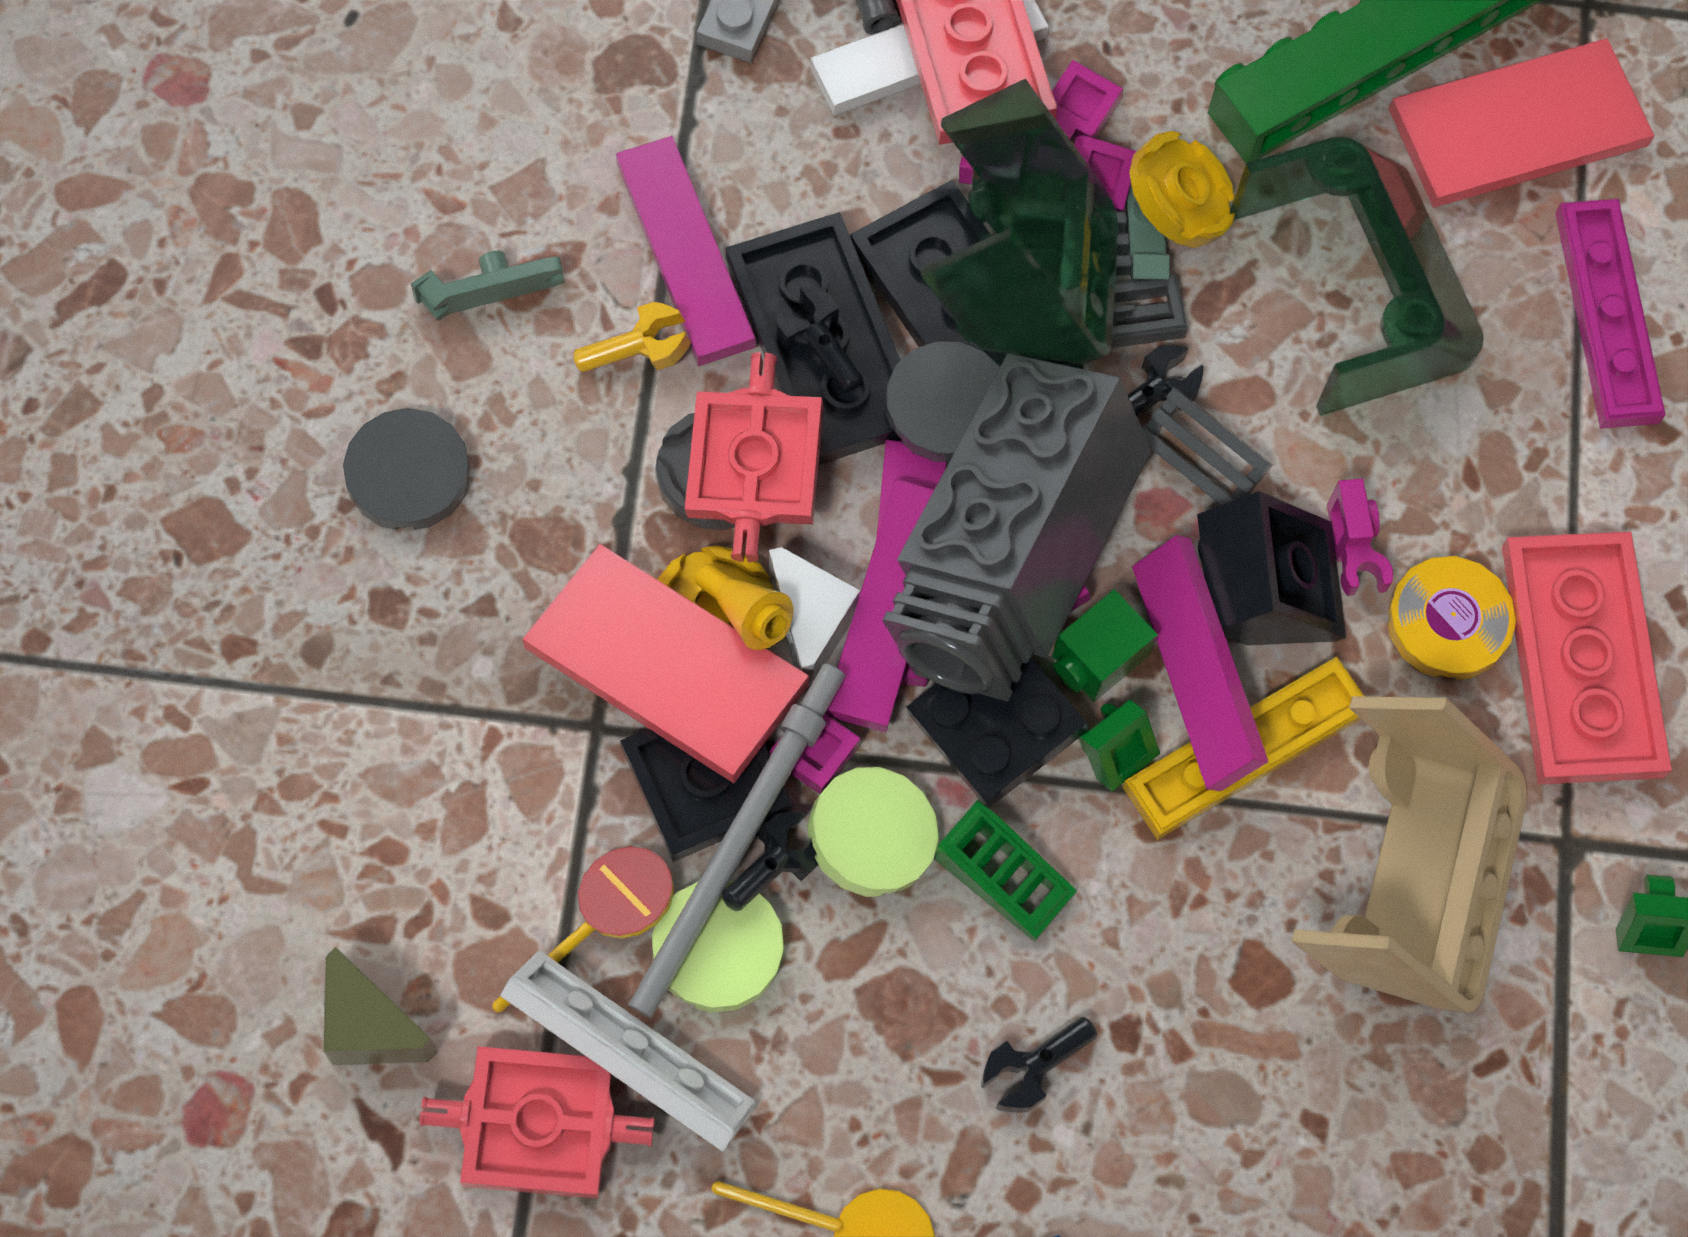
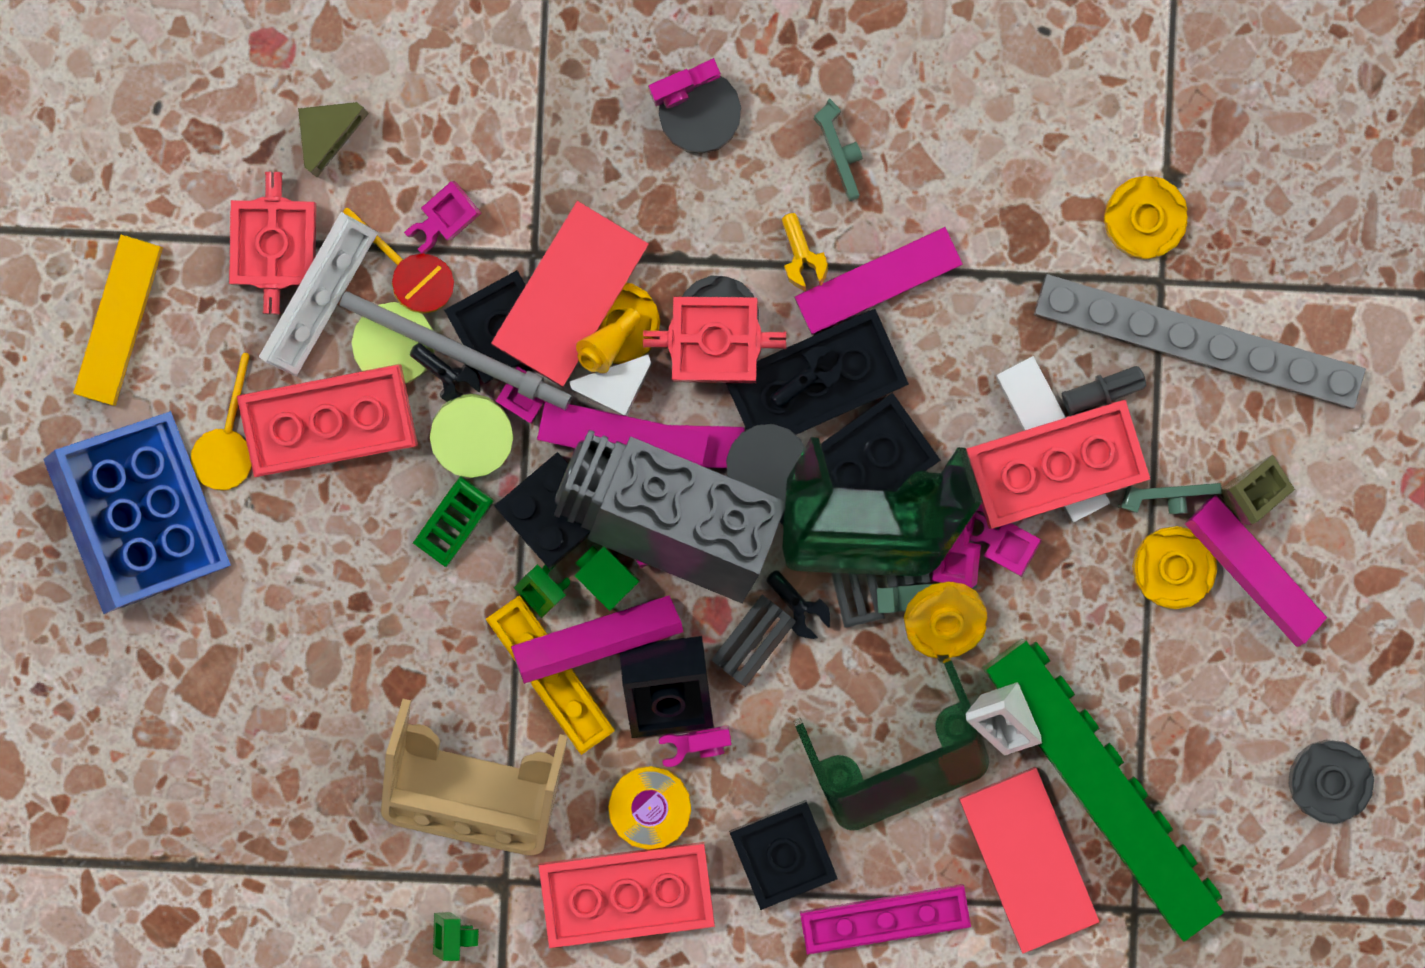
camera: 90 degrees right, 20 degrees up
black bar [981,1017,1097,1113] -> none
none -> coral tile [237,364,418,477]
none -> dark pink plate [404,181,482,253]
none -> dark pink plate [648,58,721,109]
none -> black plate [729,800,838,910]
none -> white slope [966,682,1042,756]

